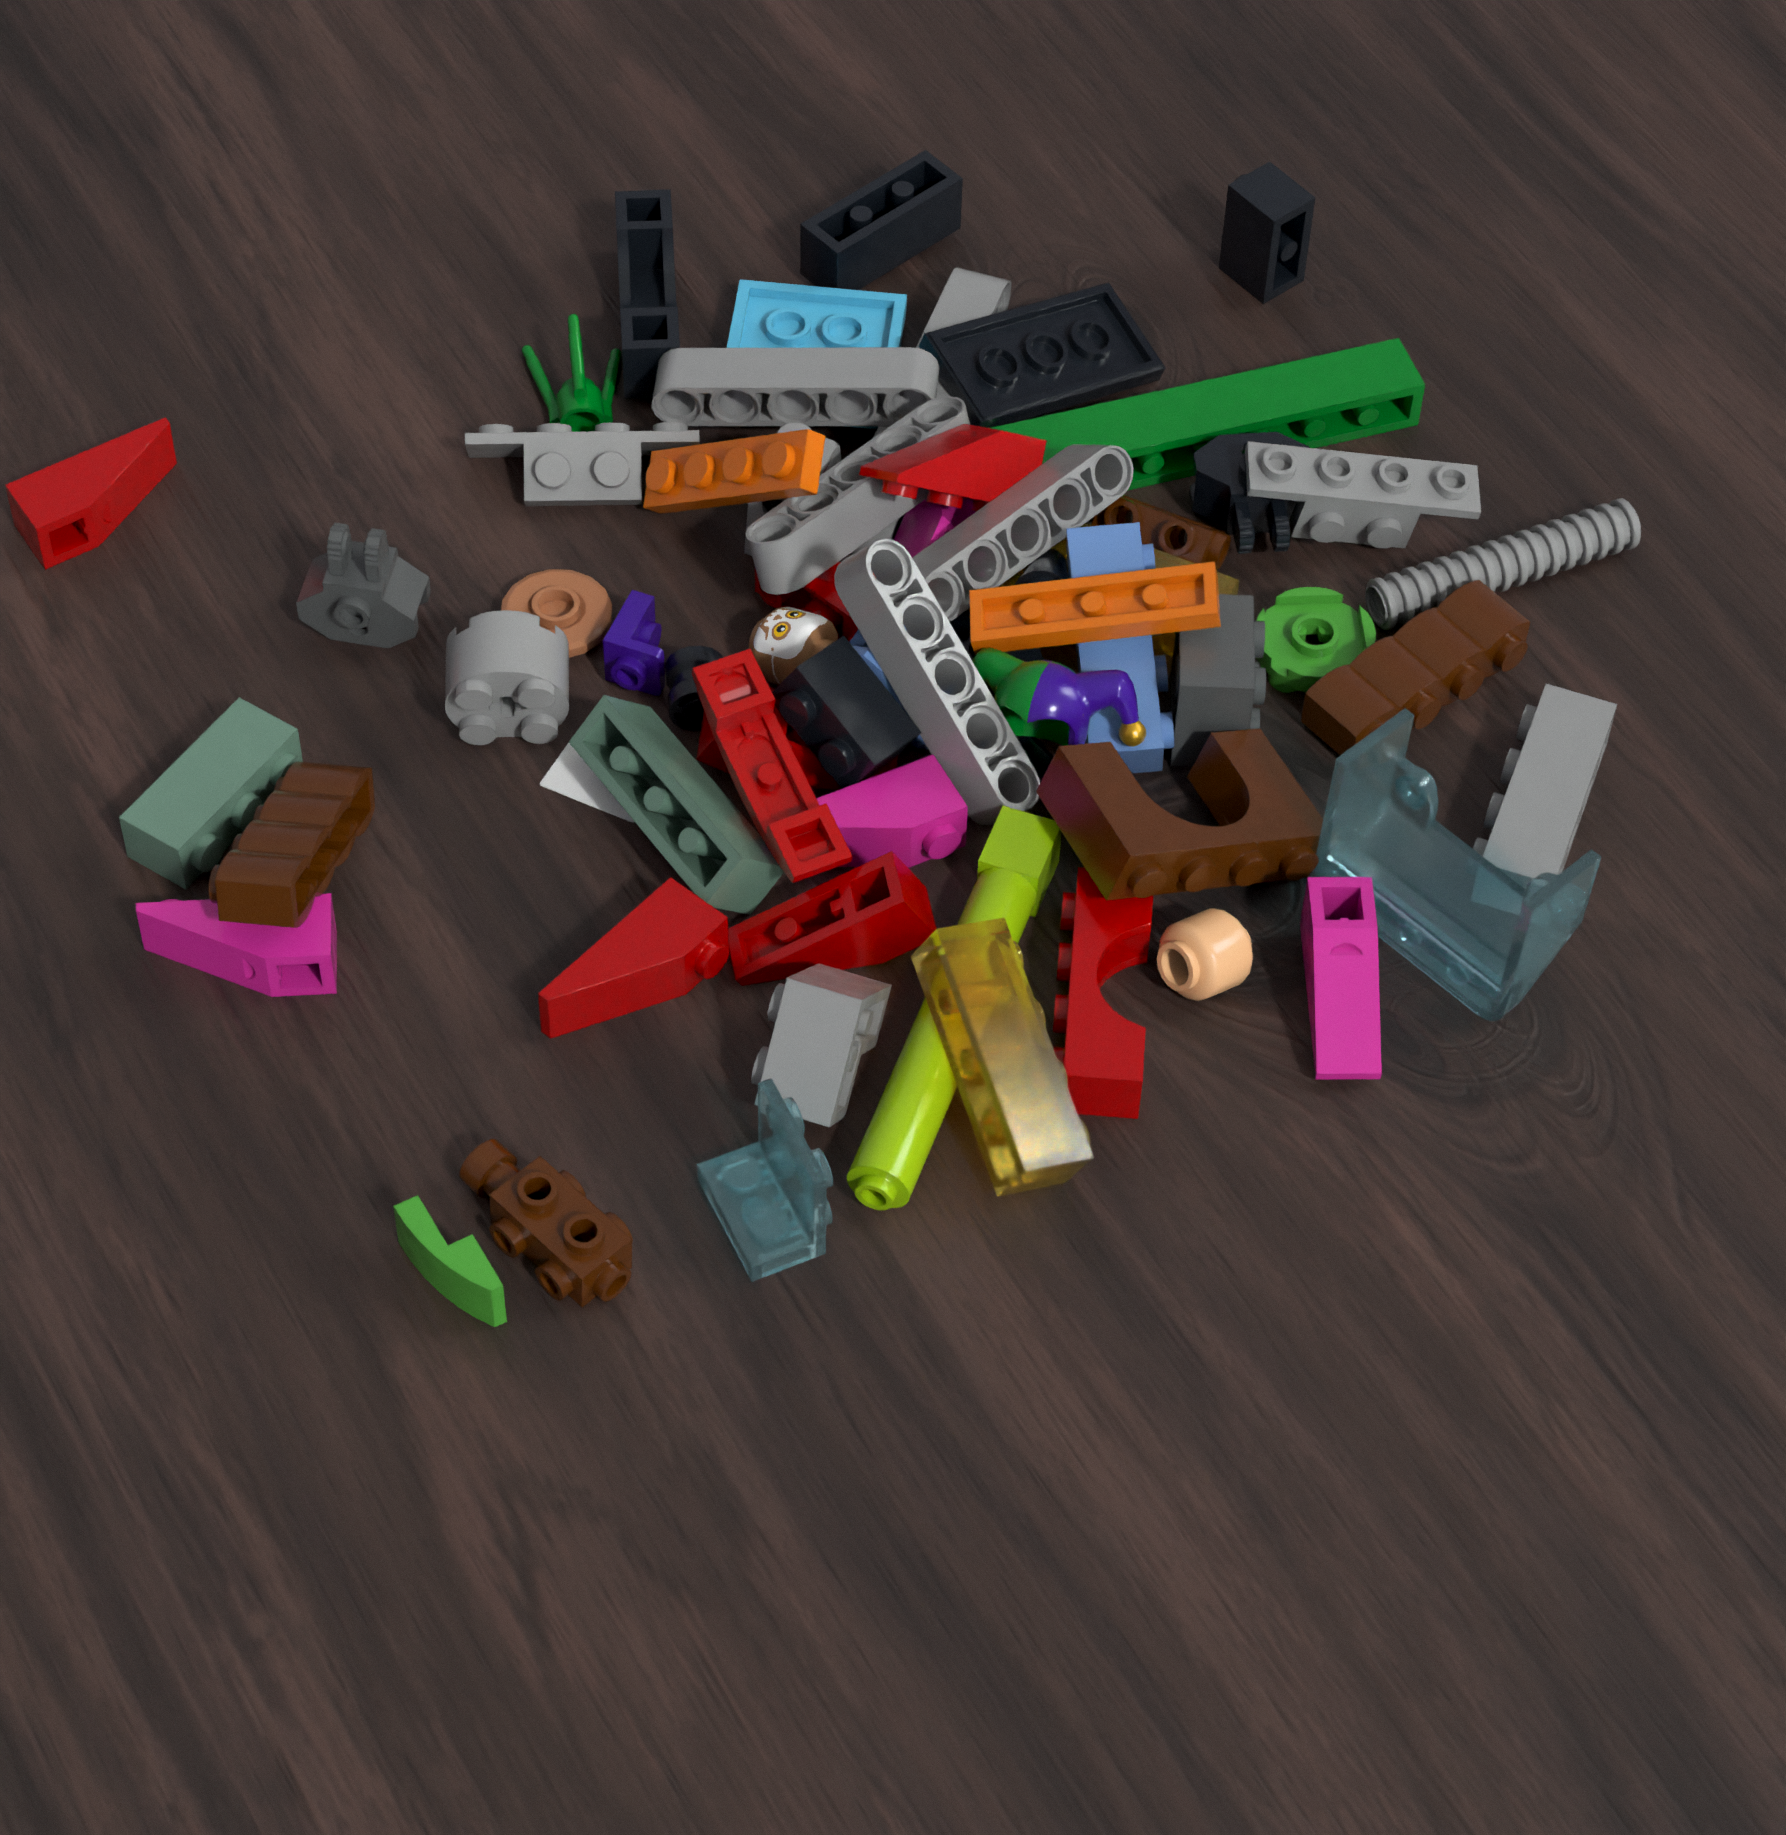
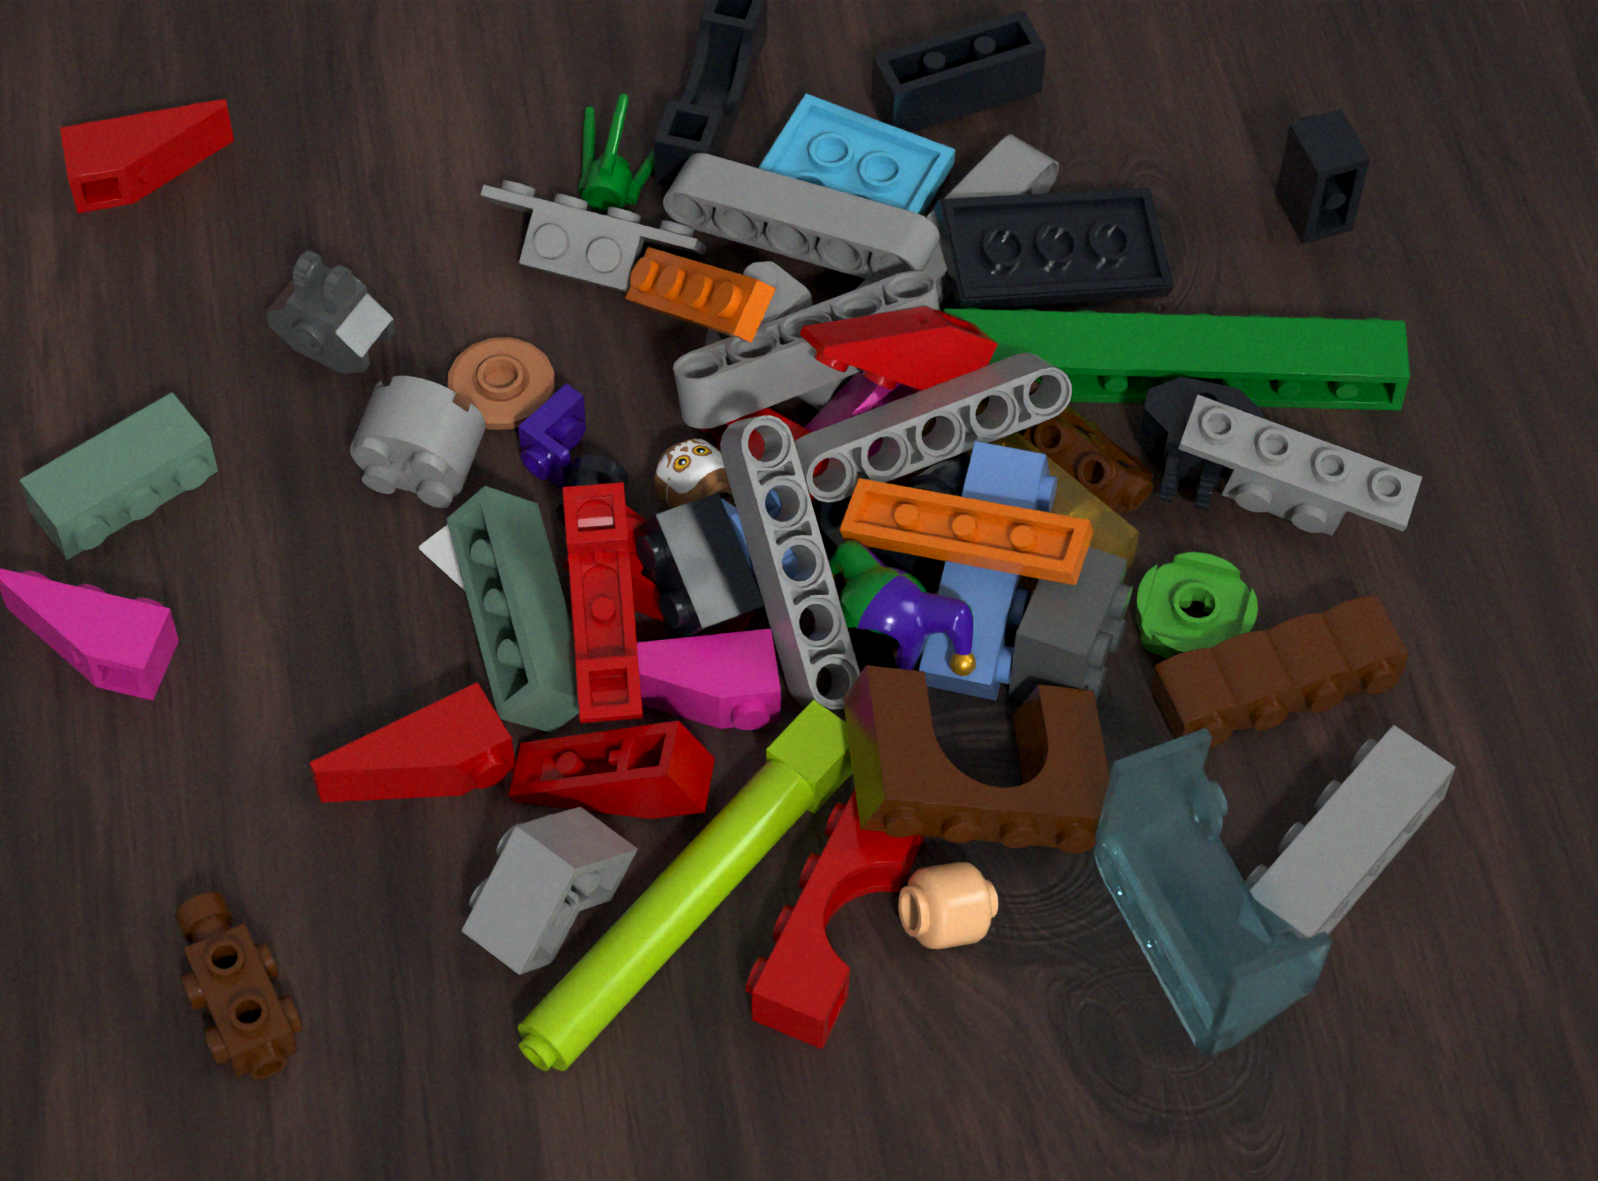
camera: 20 degrees right, 5 degrees up
reddish brown brick [209,761,375,928] -> none
bright green slope [393,1195,507,1327] -> none
clear light blue bracket [697,1078,833,1282] -> none
clear yellow brick [911,918,1094,1197] -> none
dark pink slope [1300,877,1382,1080] -> none
light grey piece [1365,498,1641,630] -> none

